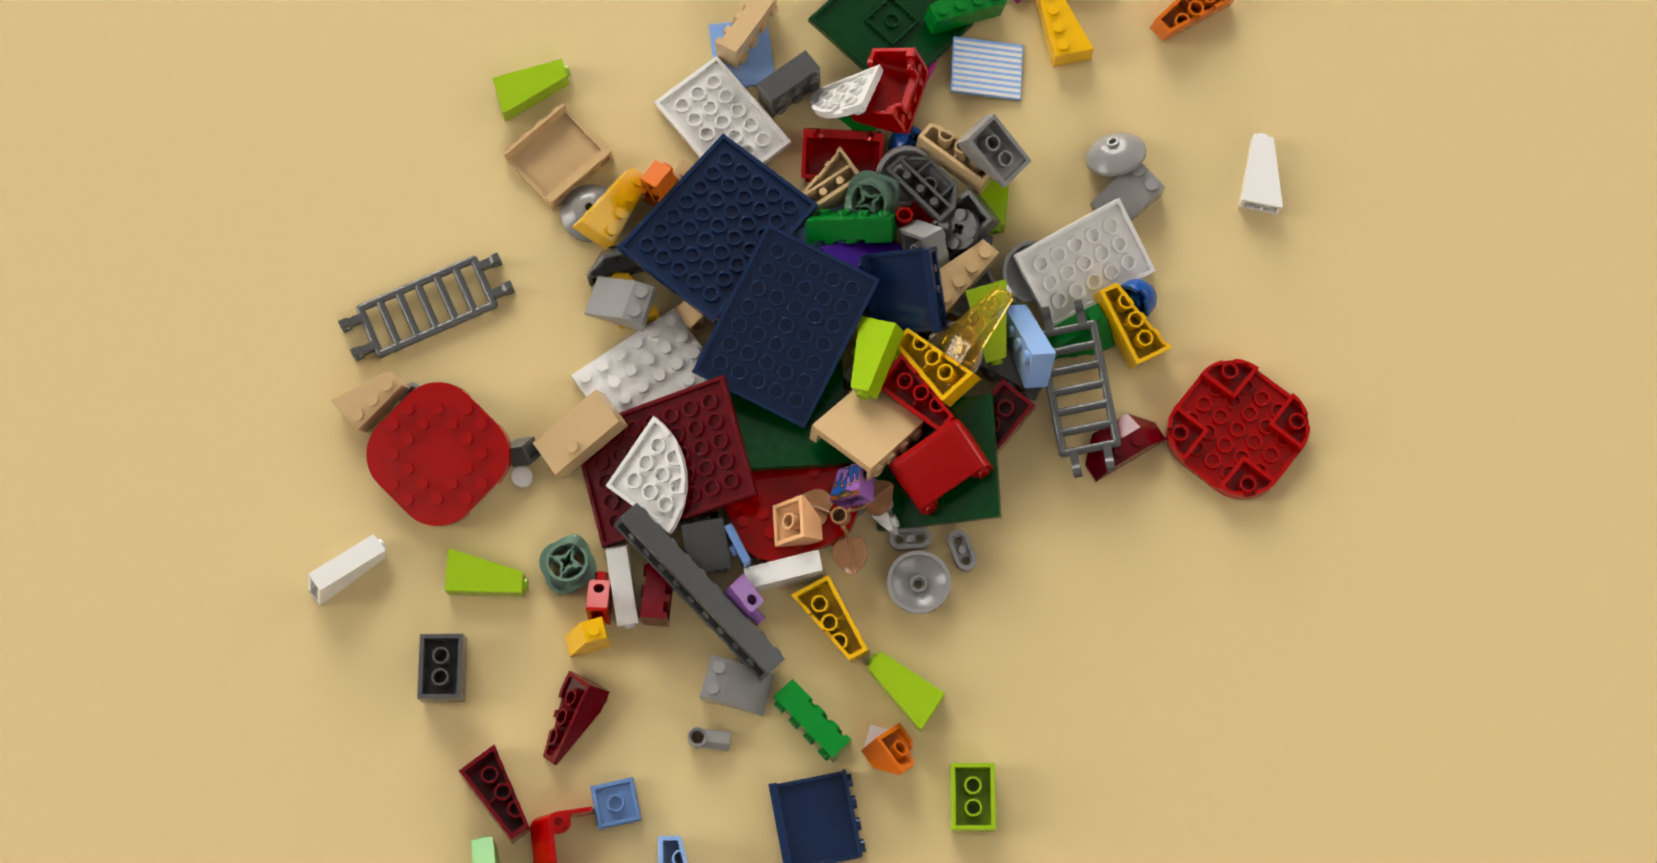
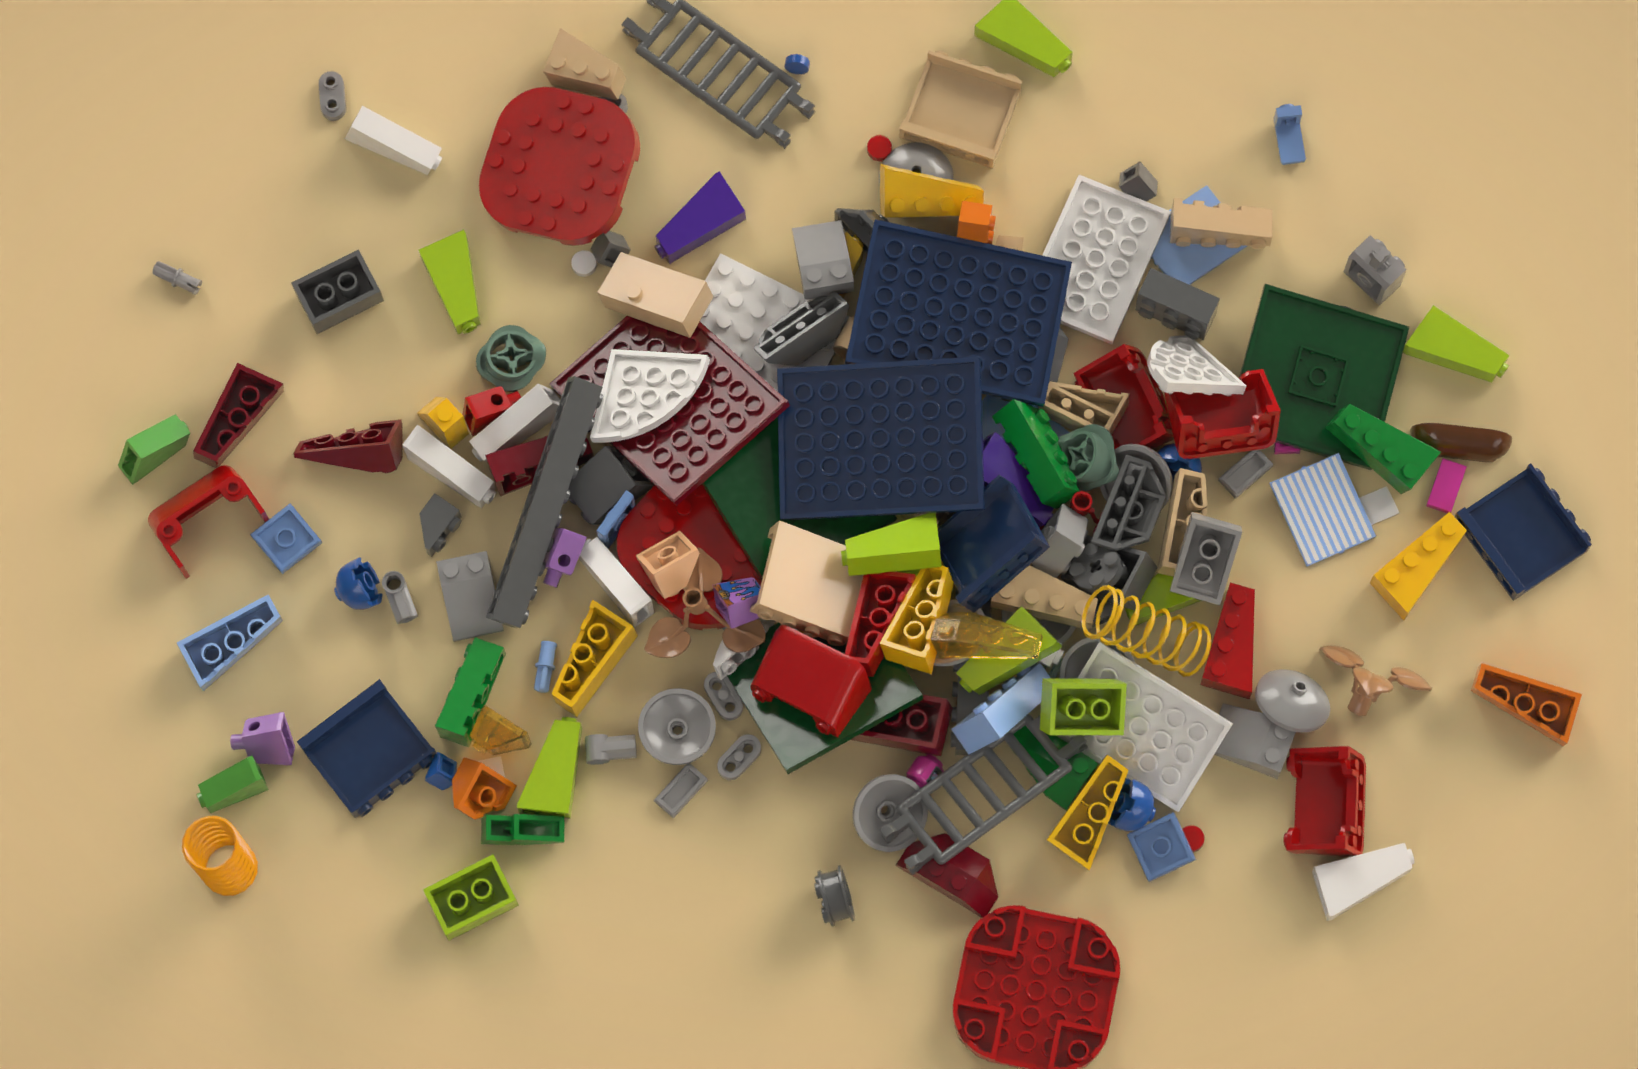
camera: 65 degrees right, 0 degrees up
none -> light grey axle [152,261,202,295]
none -> light grey plate [319,71,346,121]
none -> blue cylinder [334,557,383,610]
none -> white slope [402,425,496,509]
none -> dark grey slope [420,493,462,557]
none -> blue slope [425,752,457,790]
none -> clear yellow slope [470,705,532,755]
none -> green slope [481,814,565,845]
none -> light blue axle [534,641,557,693]
none -> light grey piece [585,734,637,765]
none -> dark purple slope [654,171,746,264]
none -> light grey tile [654,763,708,819]
none -> dark grey wedge [754,291,850,366]
none -> blue tile [784,54,810,75]
none -> dark grey wheel [814,865,855,927]
none -> light grey dish [853,774,928,852]
none -> red tile [867,135,892,161]
none -> dark pink head [906,754,944,788]
none -> lime brick [1040,678,1127,735]
none -> yellow piece [1082,585,1211,677]
none -> dark grey panel [1119,162,1158,202]
none -> medium blue plate [1127,812,1196,882]
none -> red tile [1182,825,1205,852]
none -> red wedge [1200,582,1255,700]
none -> light grey tile [1218,450,1273,499]
none -> red windscreen [1283,746,1366,857]
none -> medium nougat plant [1319,646,1432,716]
none -> white sticker [1359,486,1399,525]

